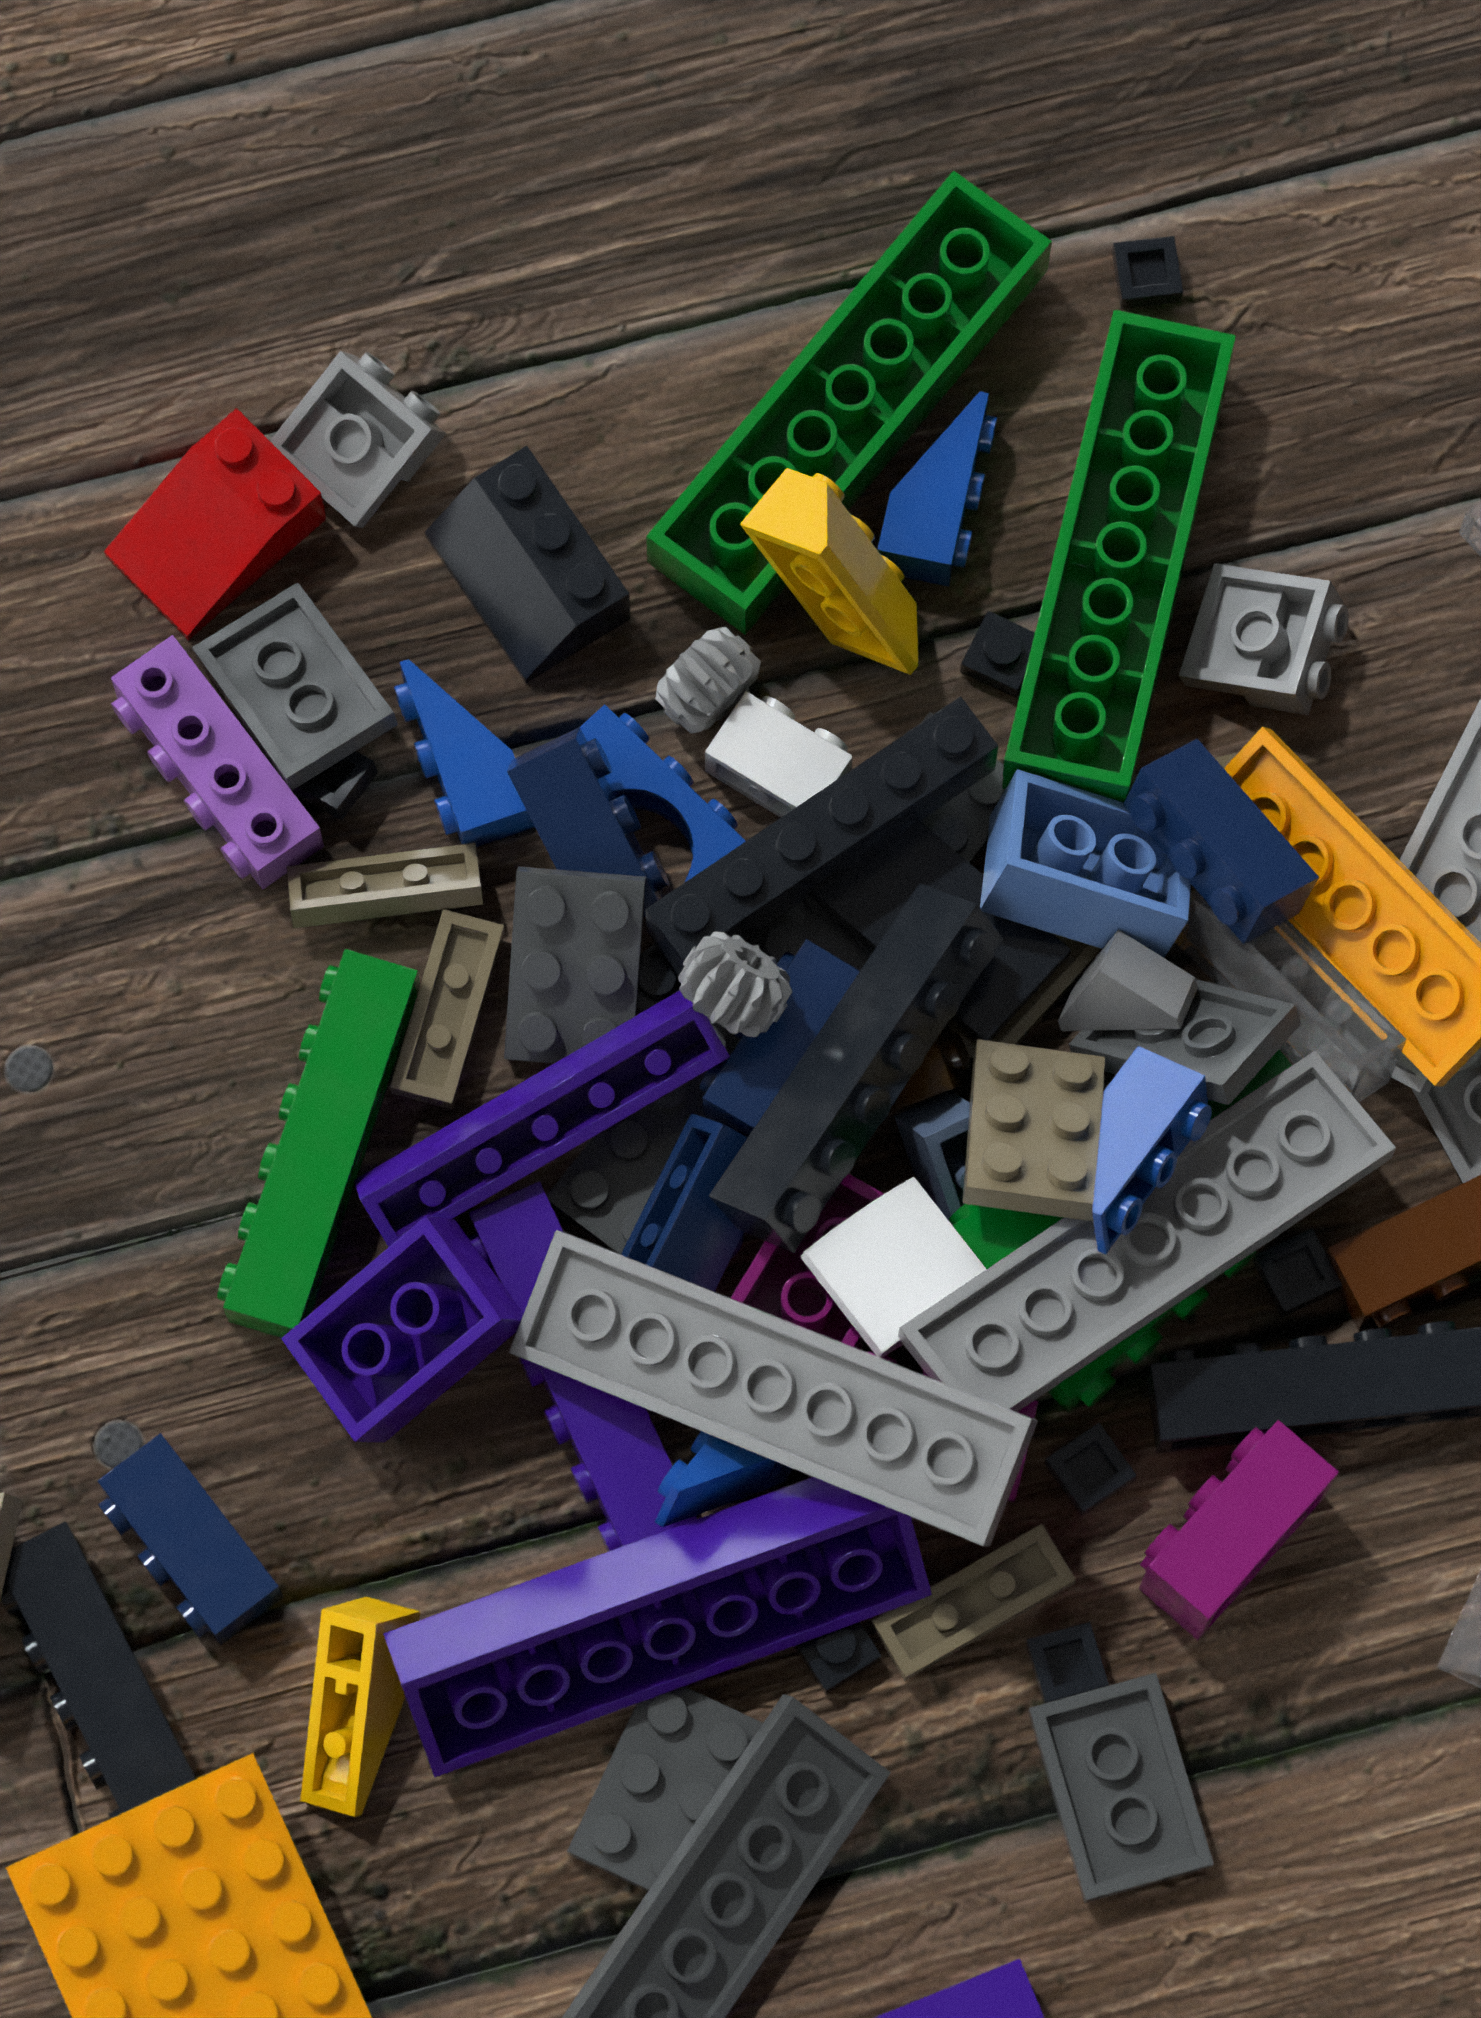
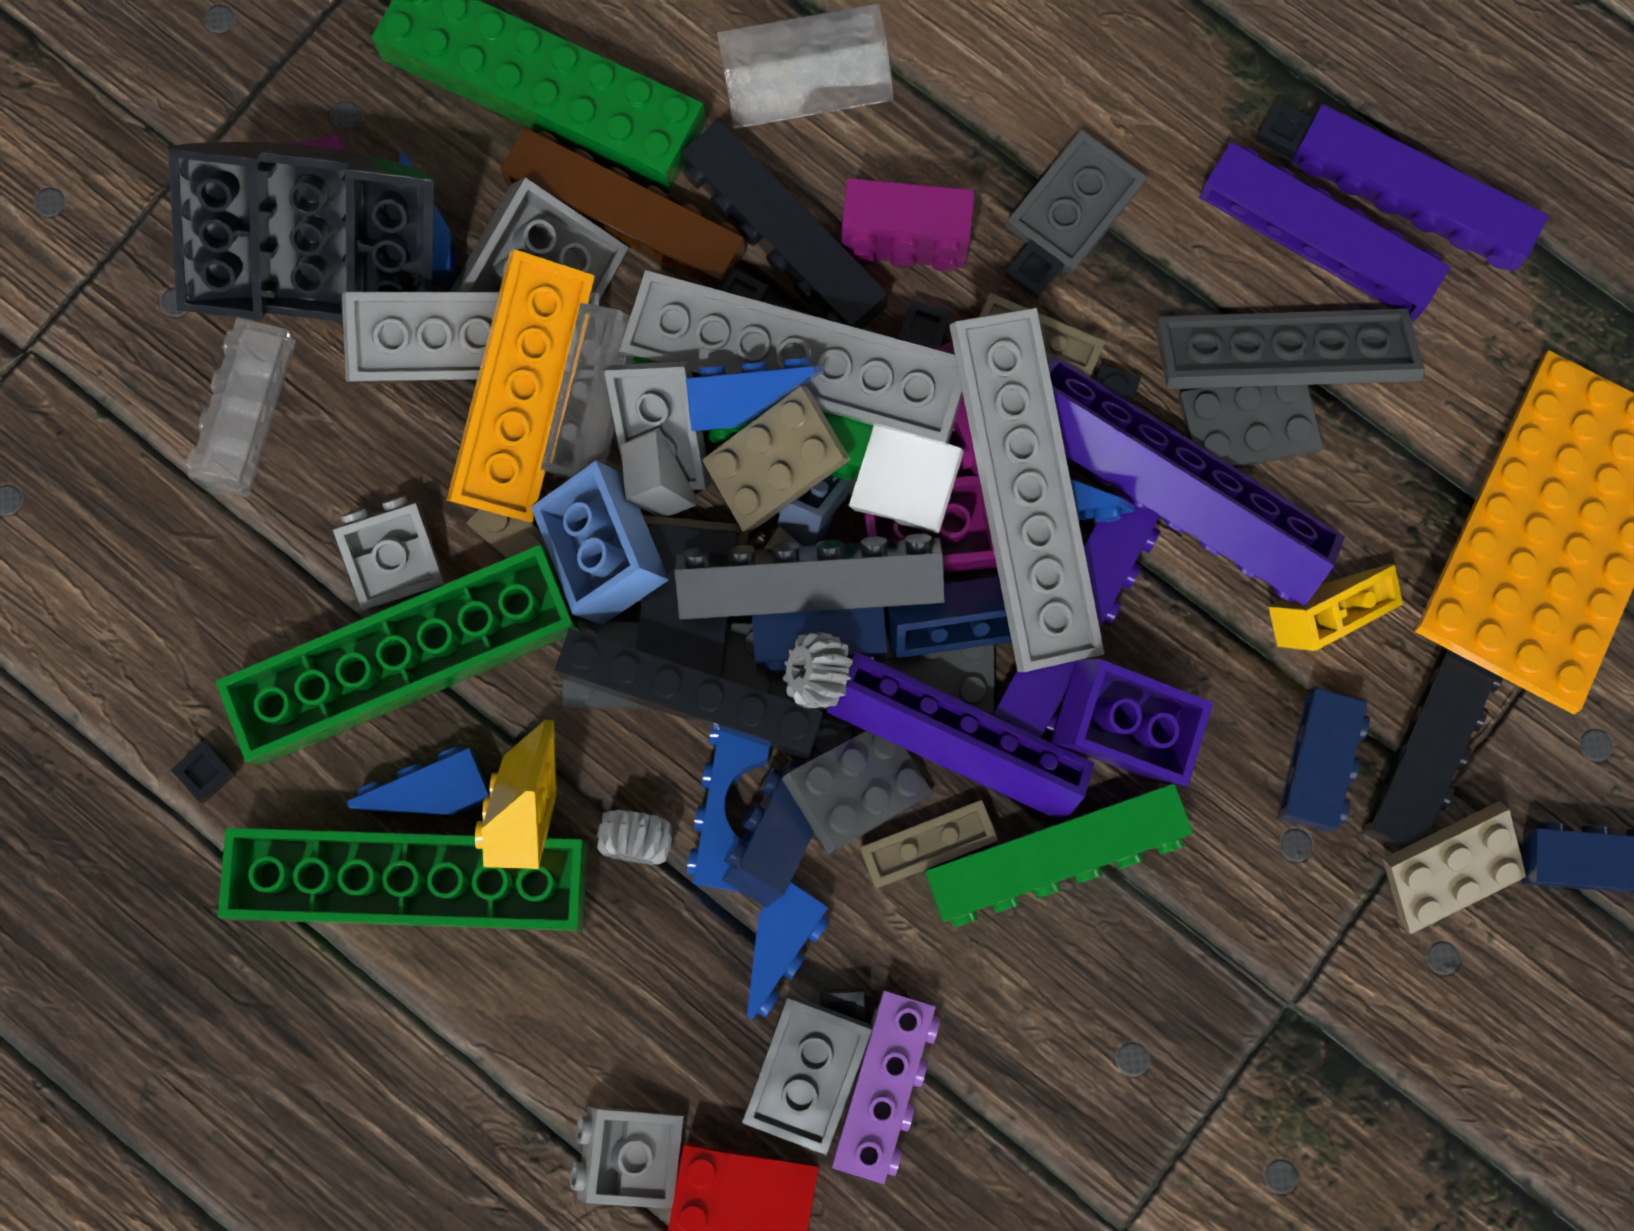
camera: 125 degrees left, 5 degrees up
dark tan plate [287,843,483,928] -> none
black slope [425,446,631,683] -> none
white brick [705,691,853,817] -> none
black plate [960,611,1035,698] -> none
dark blue brick [1123,739,1319,944] -> none

